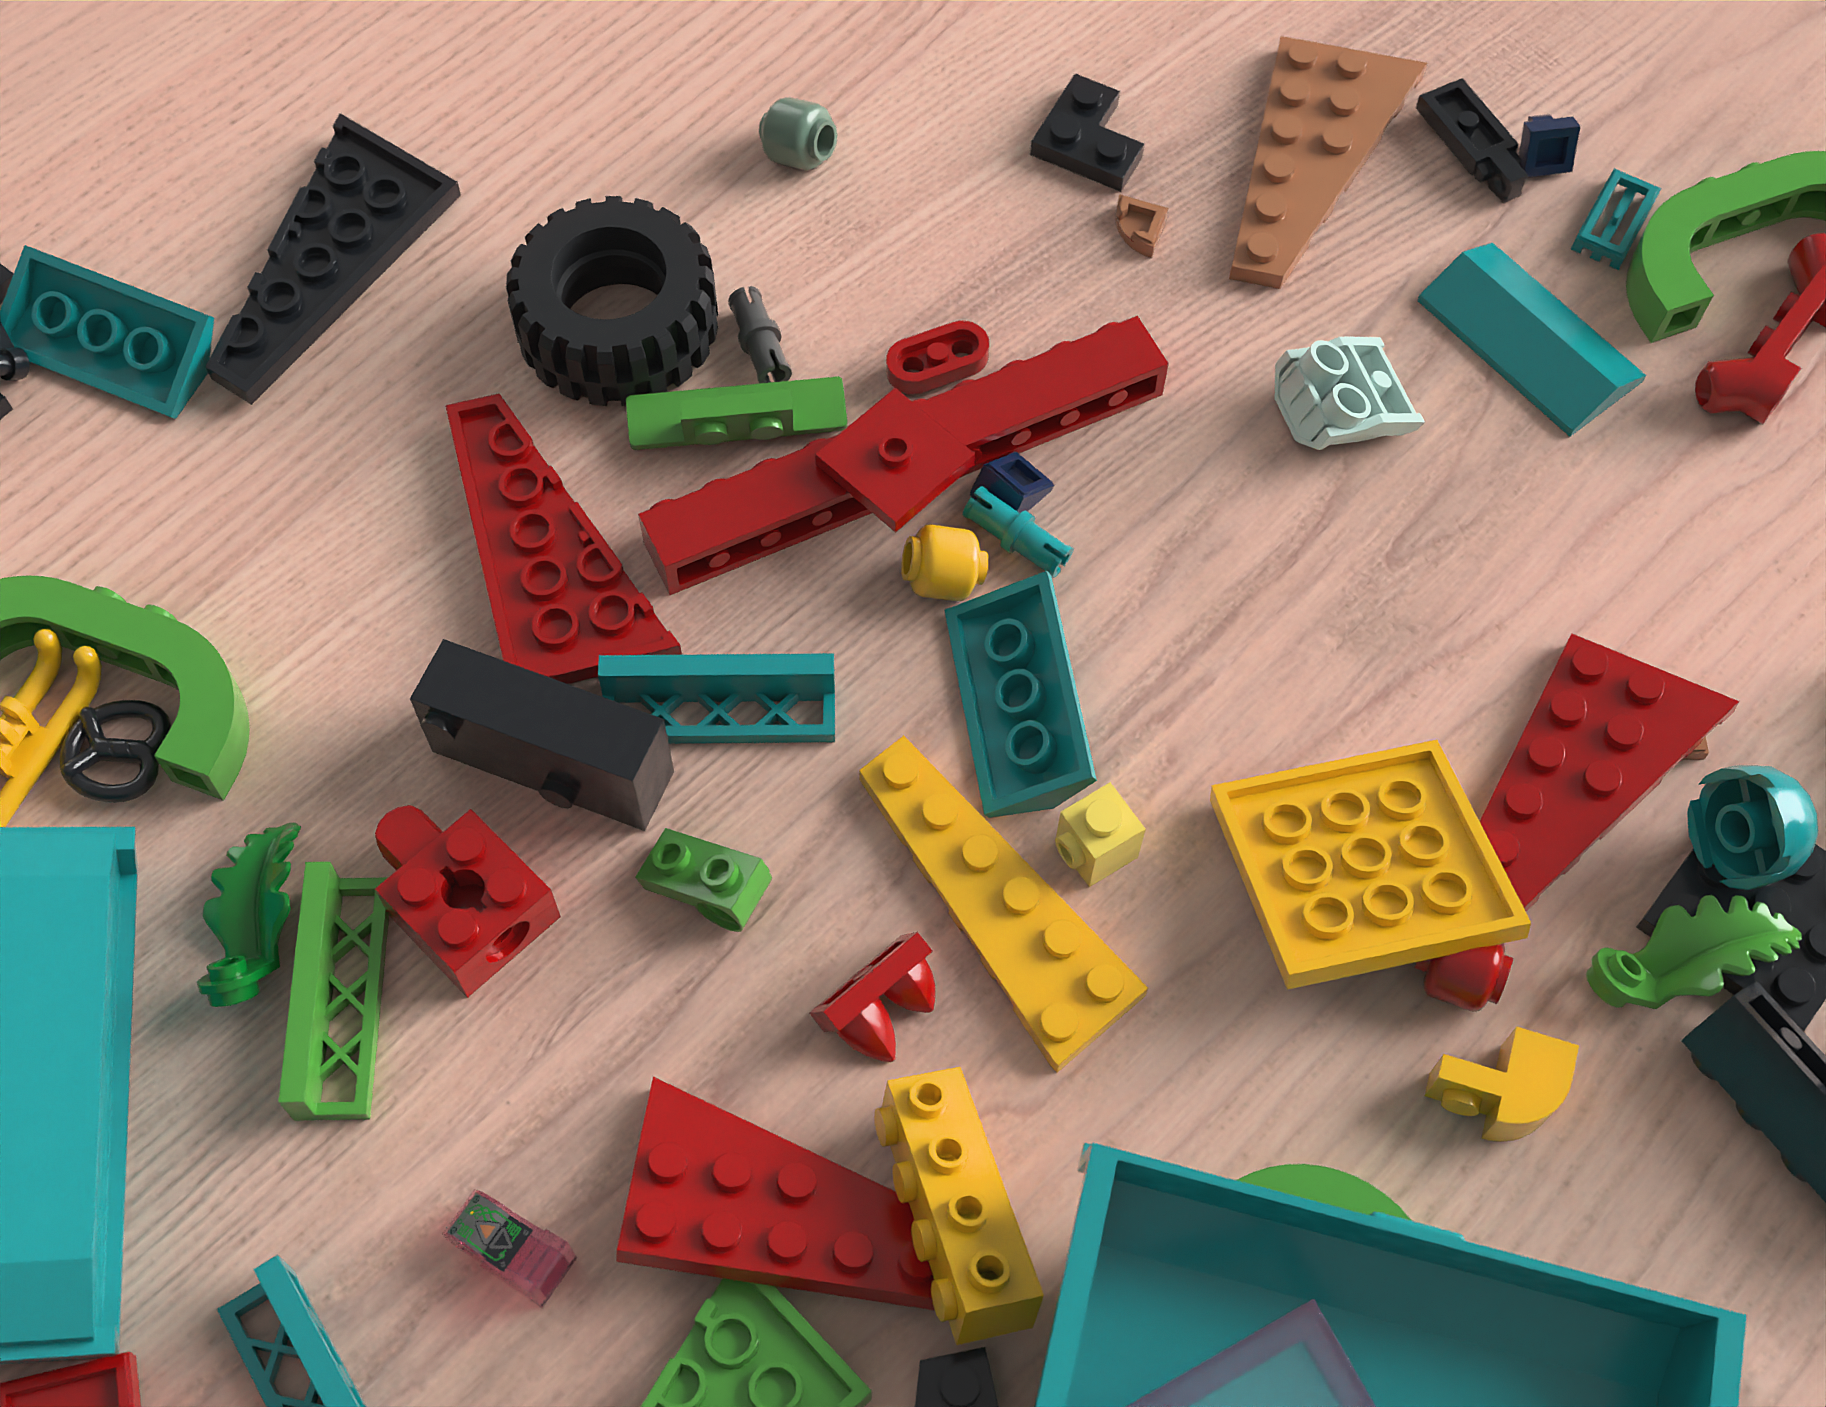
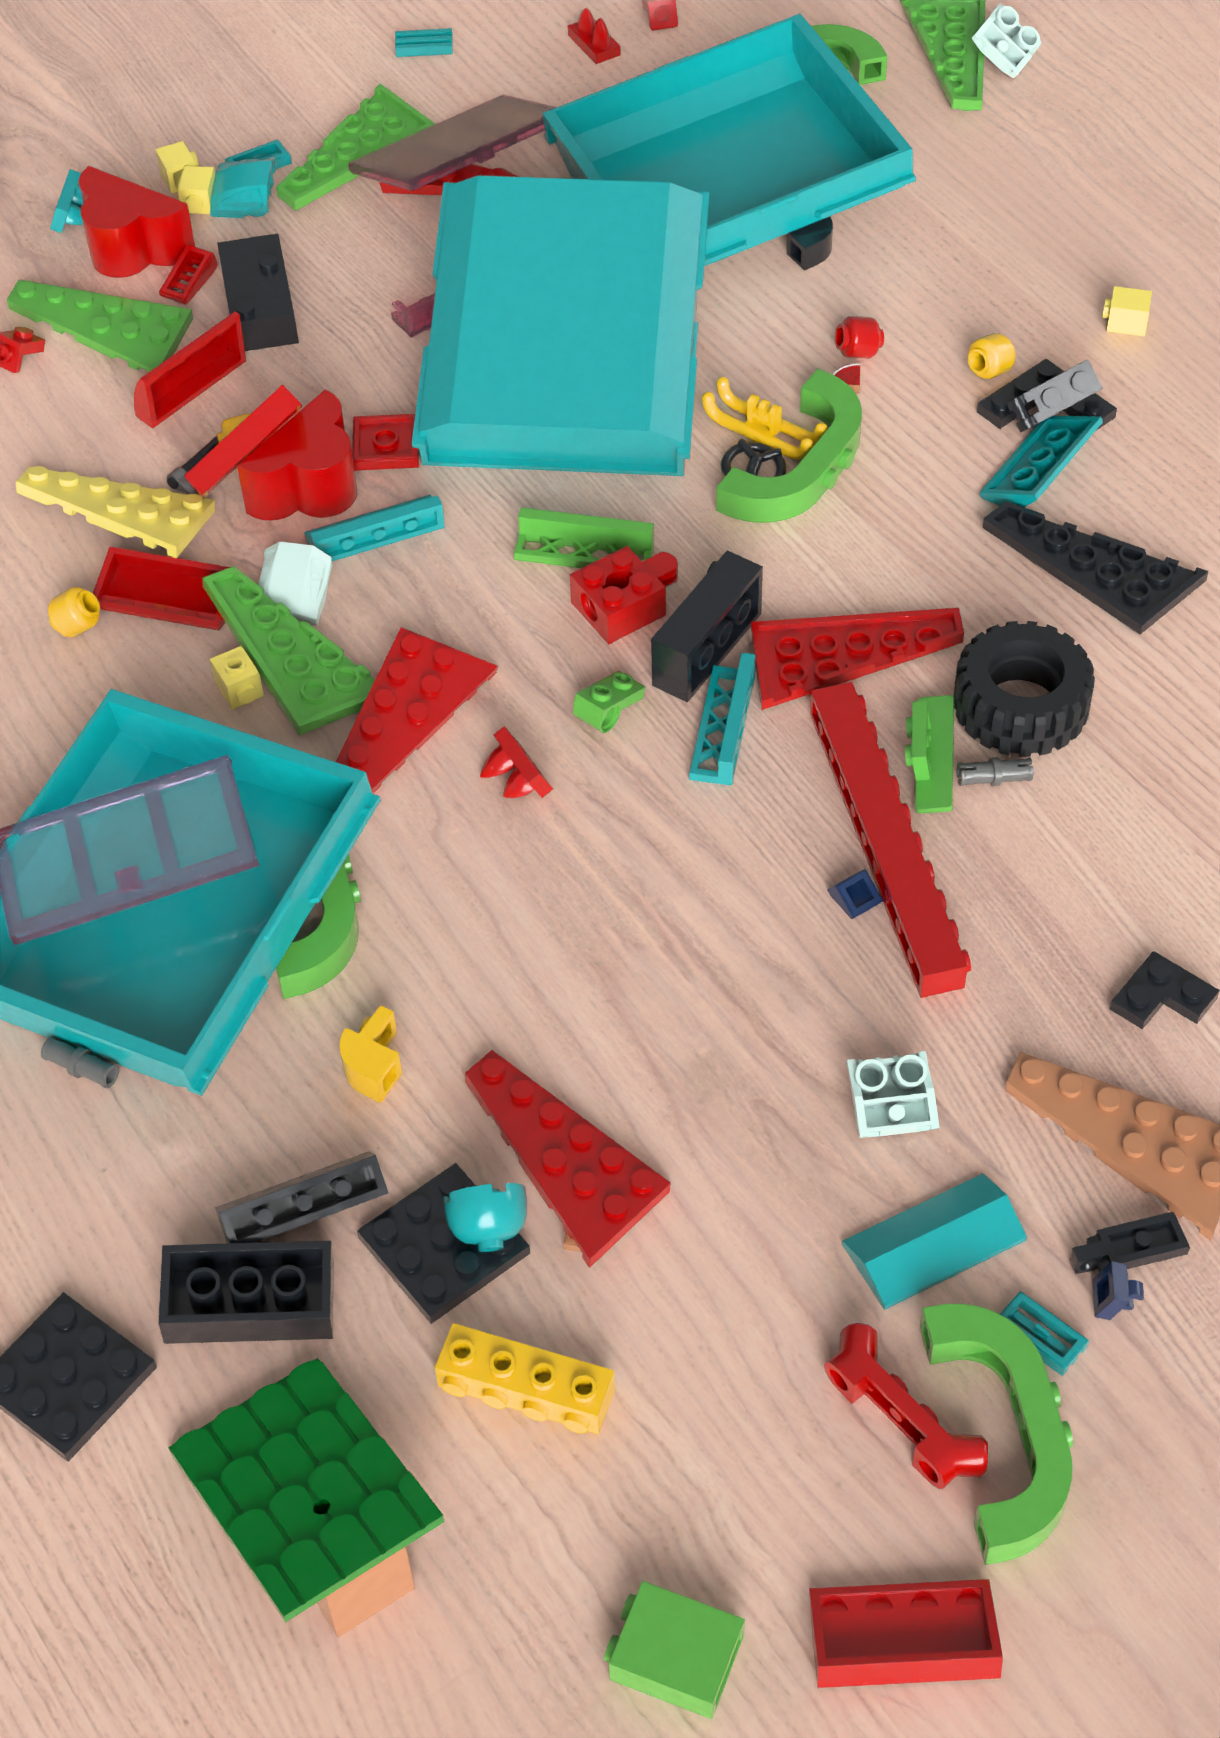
camera: 105 degrees right, 10 degrees down
green plant [197,822,301,1007] -> none
leg [442,1189,577,1308] -> none
sand green head [759,97,837,170] -> none
red plate [815,388,975,533] -> none
yellow wing [859,735,1148,1073] -> none
yellow brick [874,1066,1044,1345] -> none
red plate [886,321,990,394] -> none
yellow head [901,524,988,601] -> none
teal slope [944,571,1097,818] -> none
teal pin [962,486,1074,578] -> none
light yellow brick [1055,782,1145,887] -> none
nougat tile [1115,194,1169,258] -> none
yellow plate [1210,740,1531,990] -> none
red head [1414,943,1513,1012] -> none
bright green plant [1586,895,1802,1009] -> none

